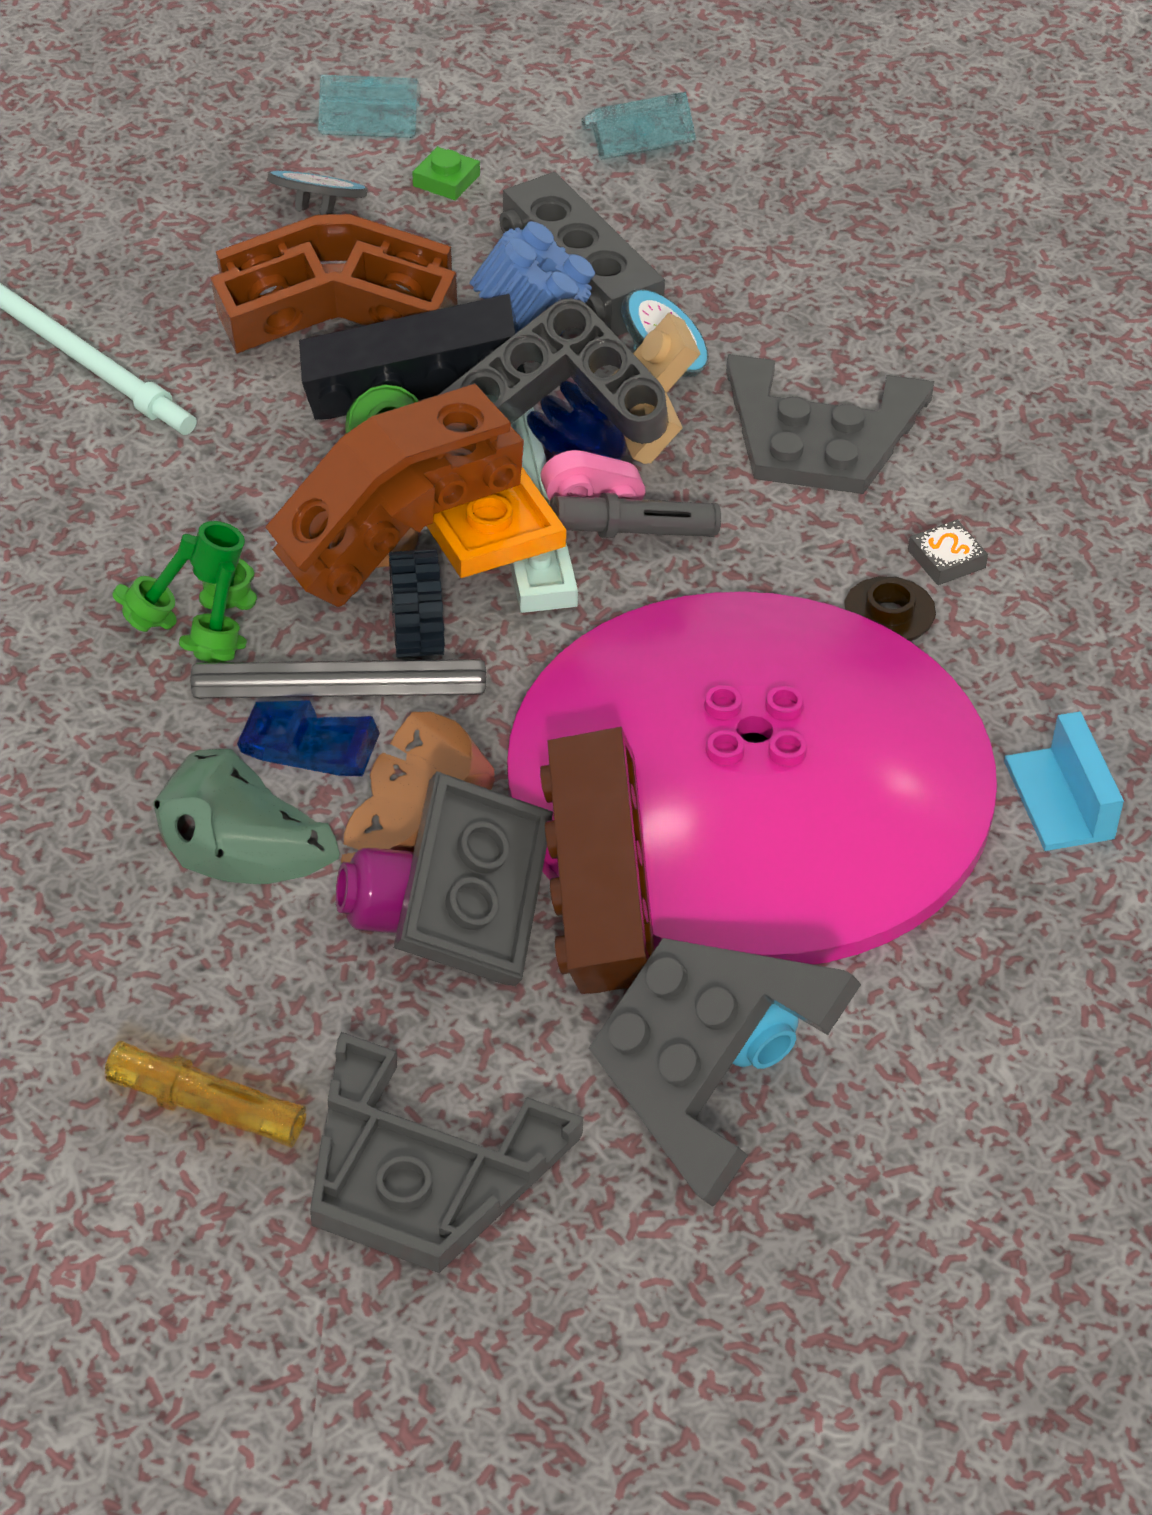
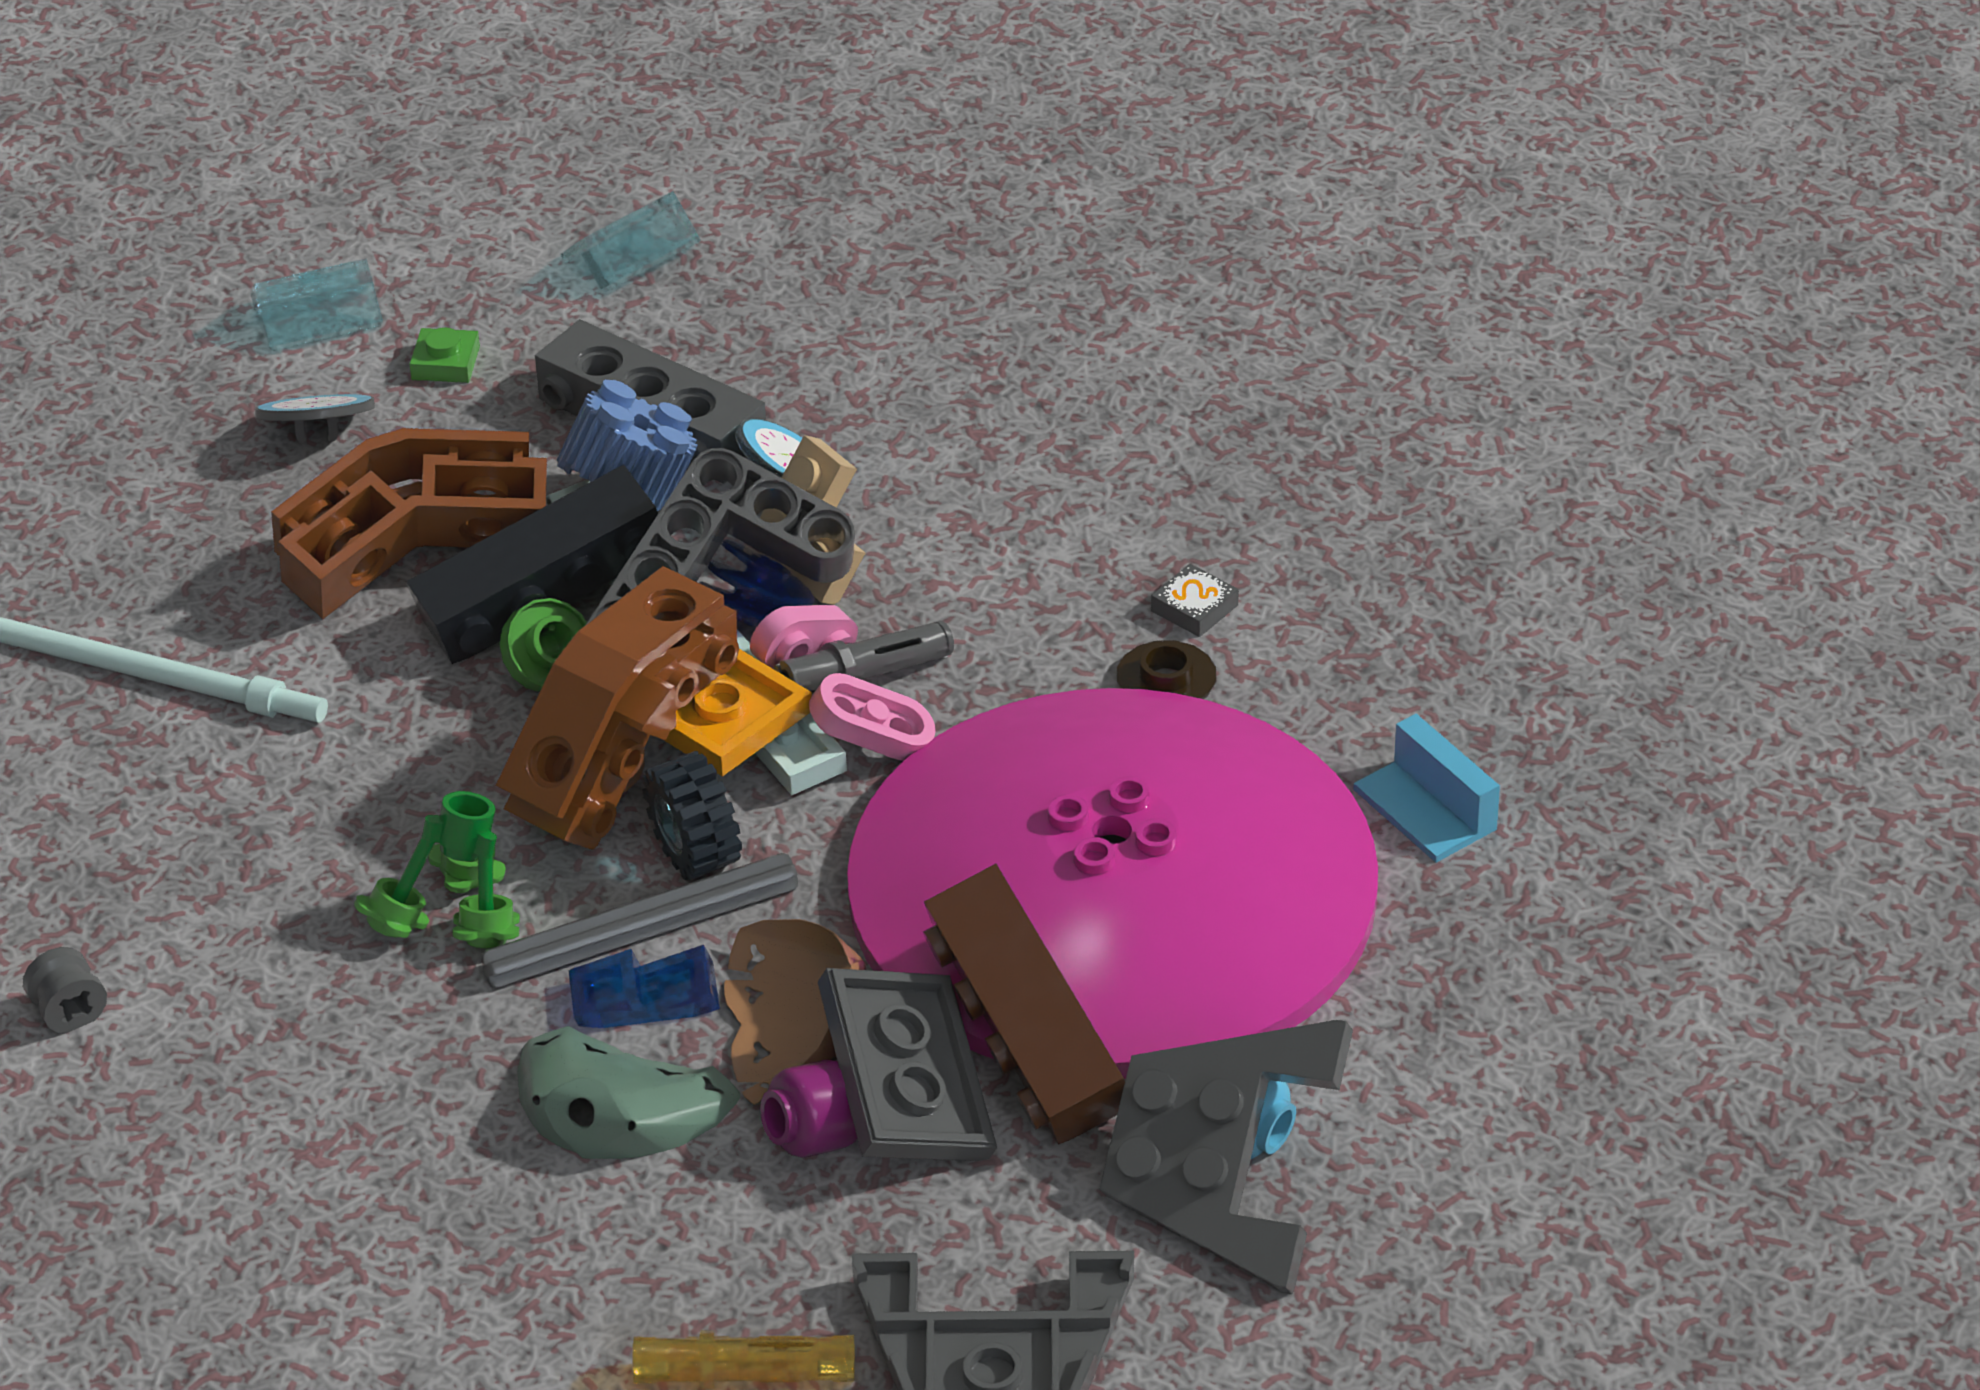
camera: 20 degrees left, 5 degrees down
dark grey wing [726,354,934,494] -> none
none -> bright pink plate [809,673,935,761]

